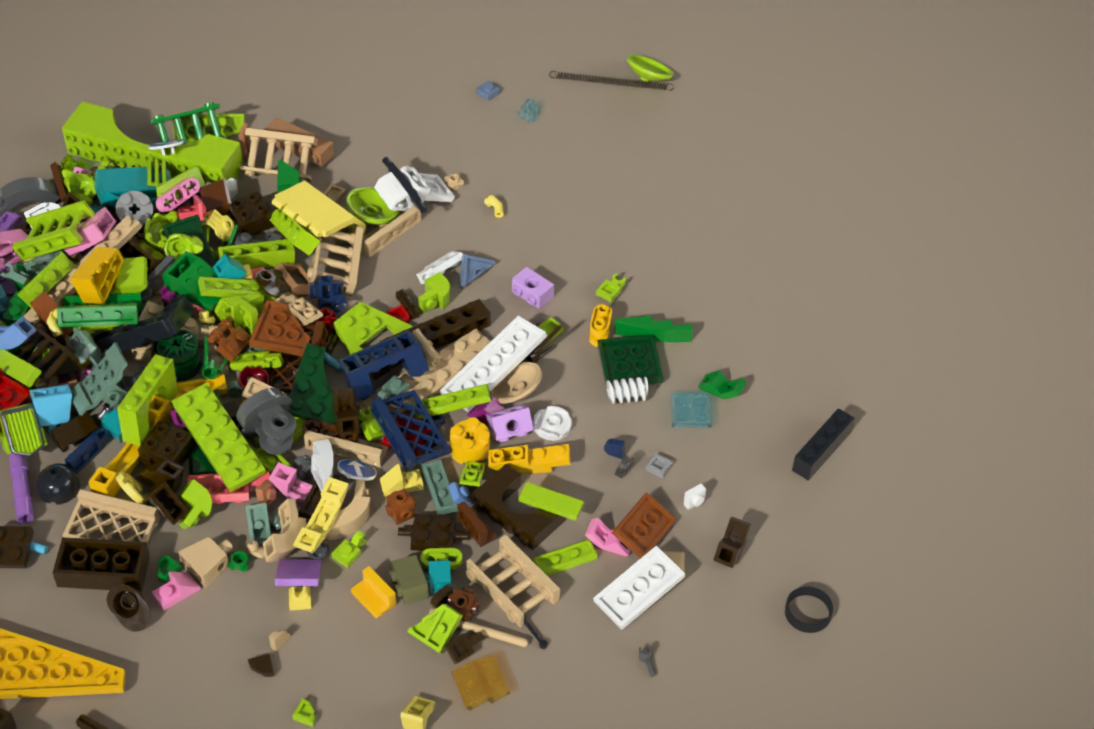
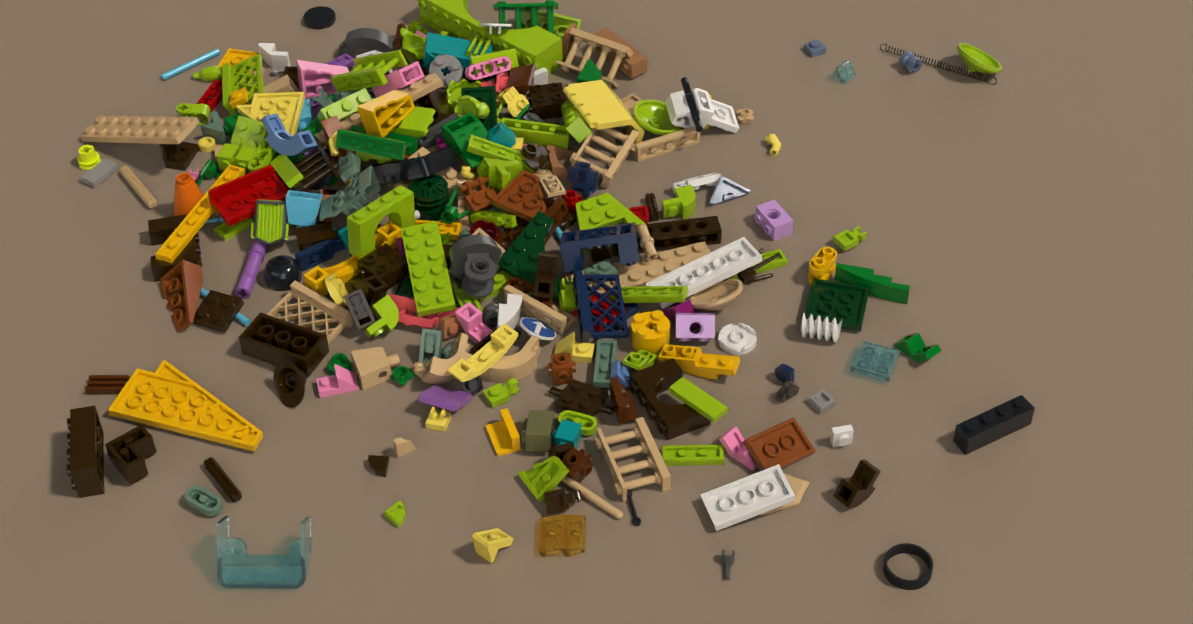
camera: 25 degrees right, 5 degrees down
none -> sand blue wheel [899,51,922,74]

